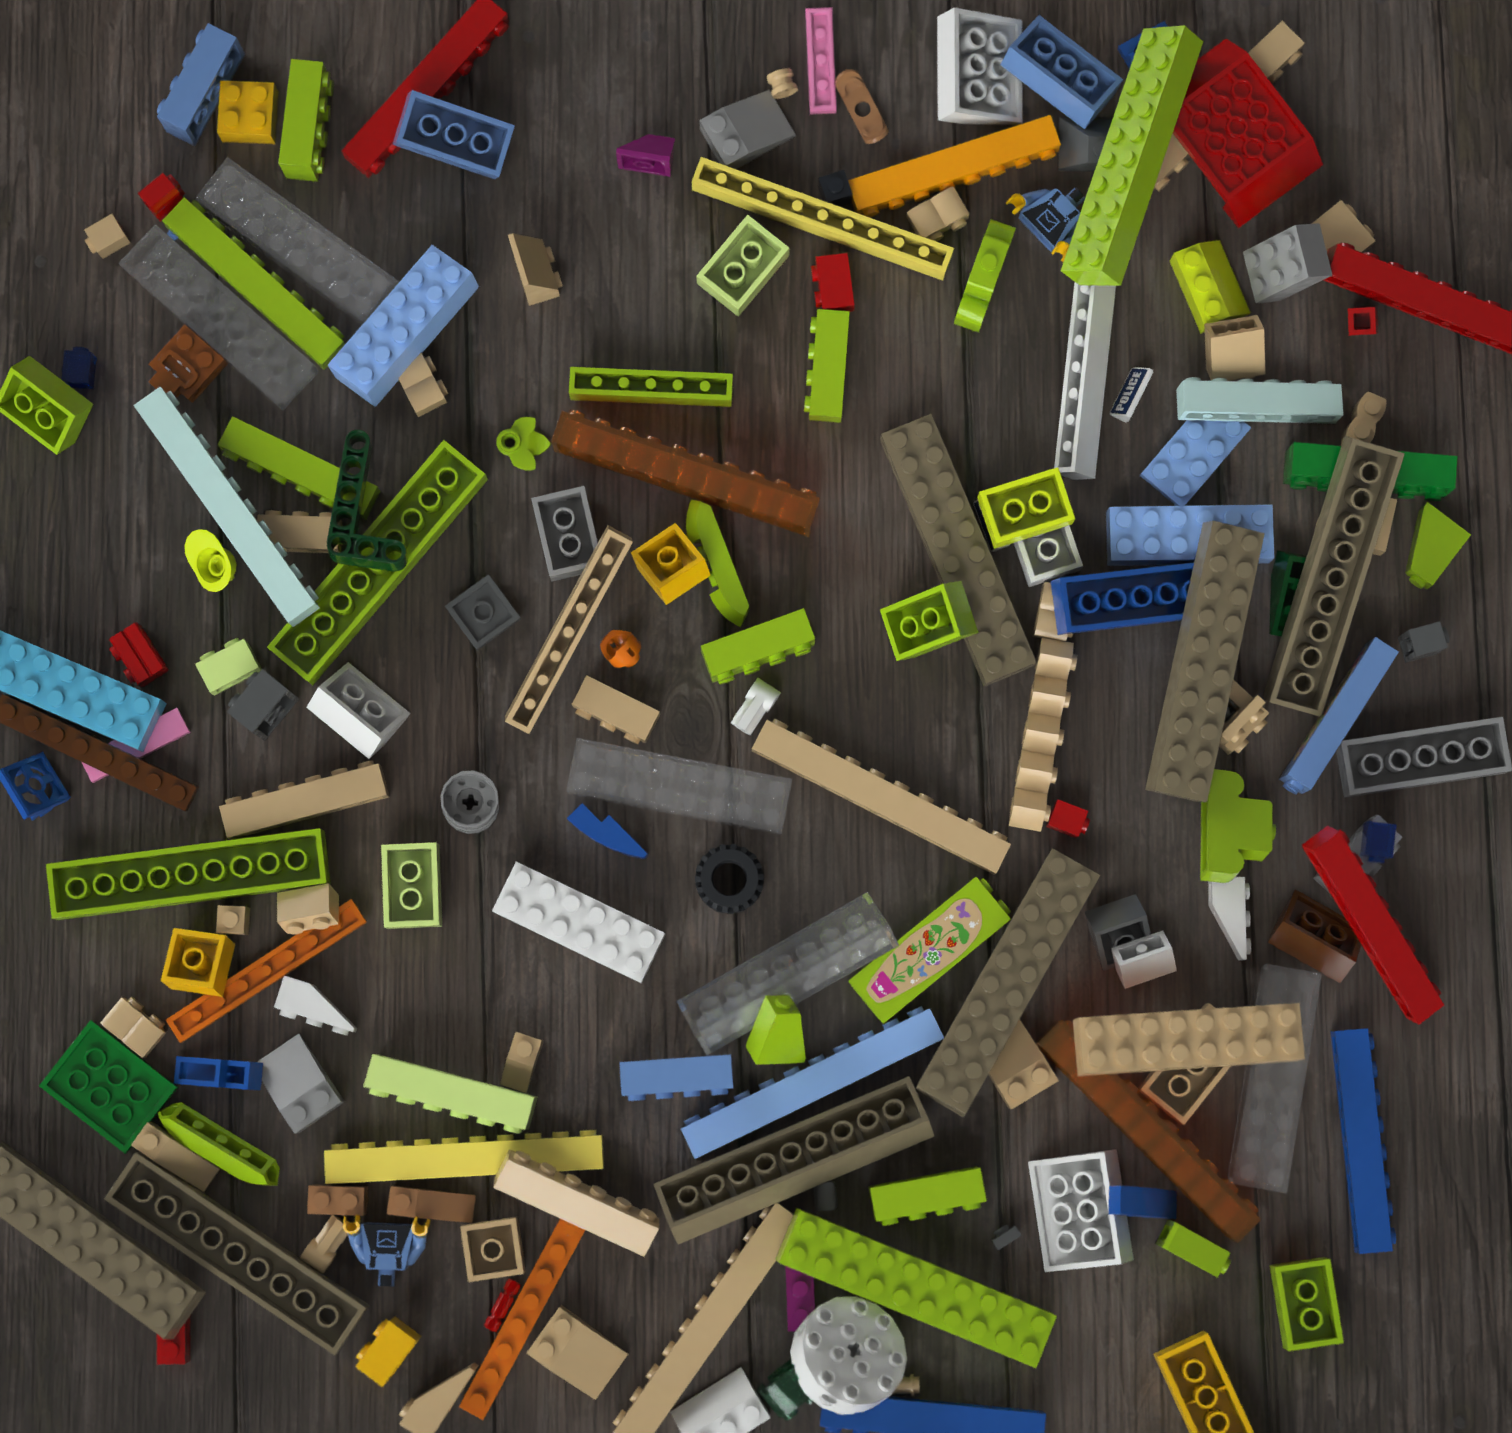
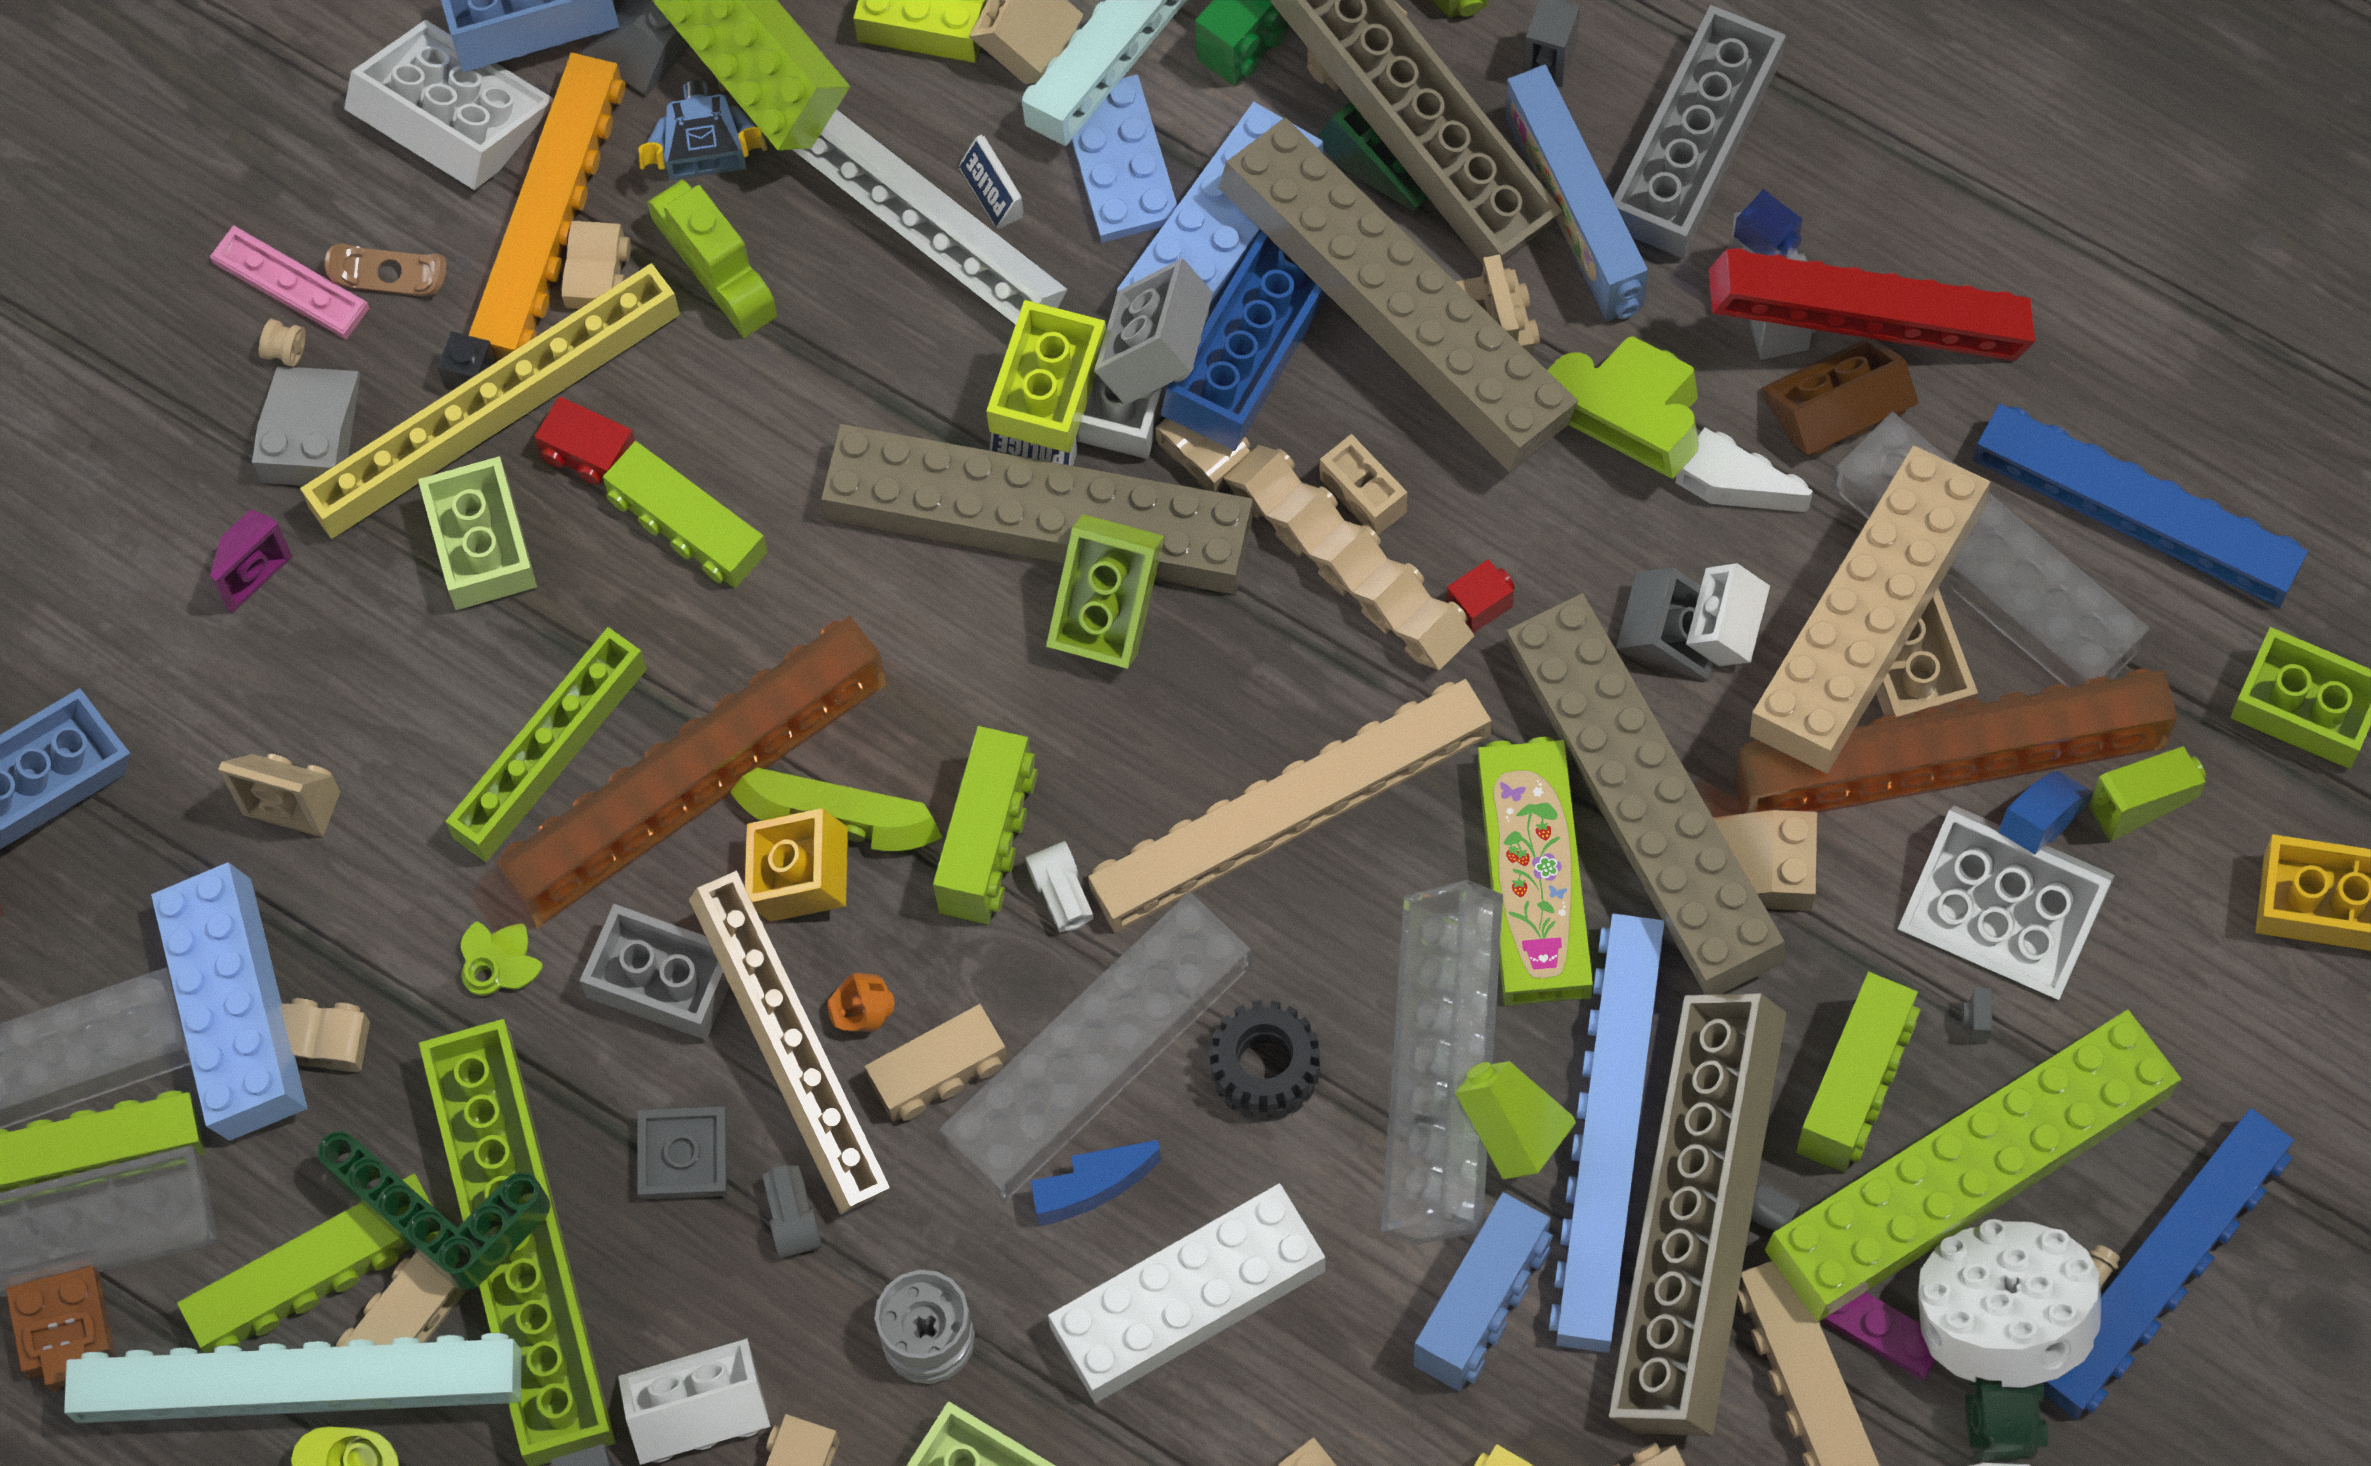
camera: 50 degrees left, 15 degrees down
none -> dark grey piece [762,1165,822,1258]
none -> light grey brick [1094,258,1213,405]
none -> tan brick [1320,434,1407,535]

